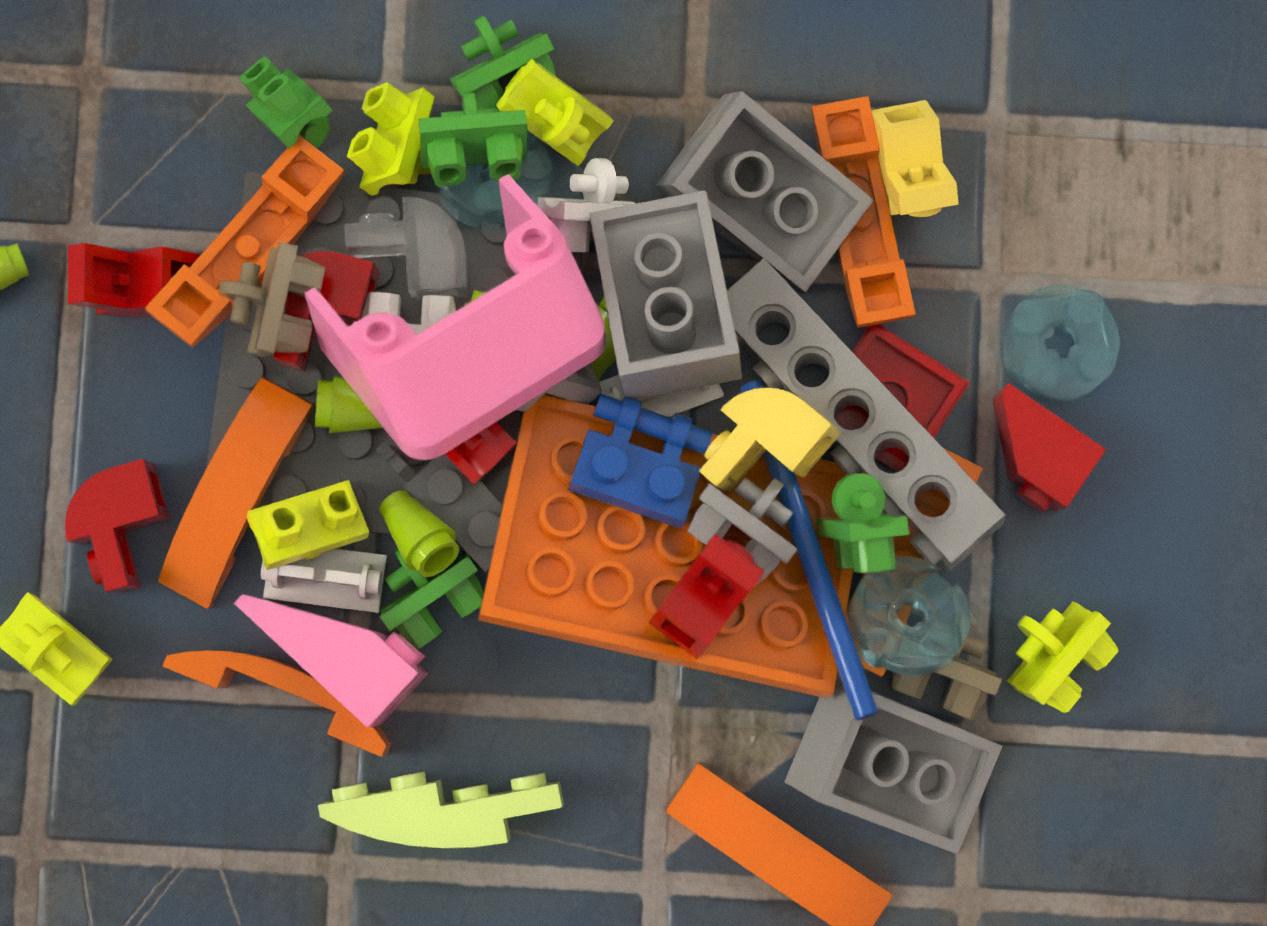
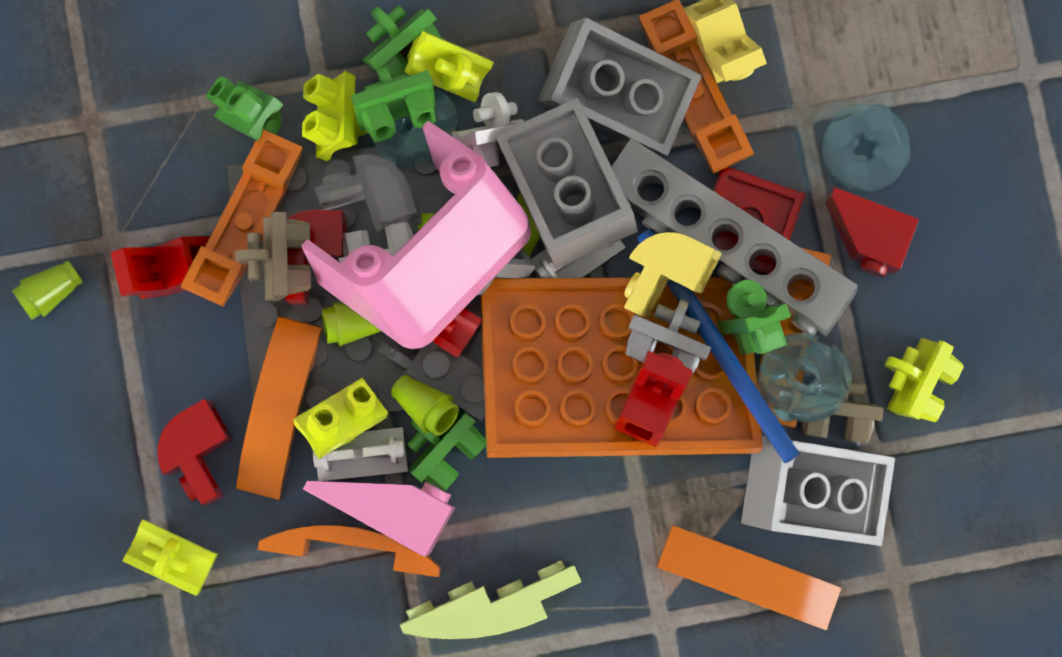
camera: 15 degrees left, 0 degrees up
blue plate [568,394,713,529] -> none

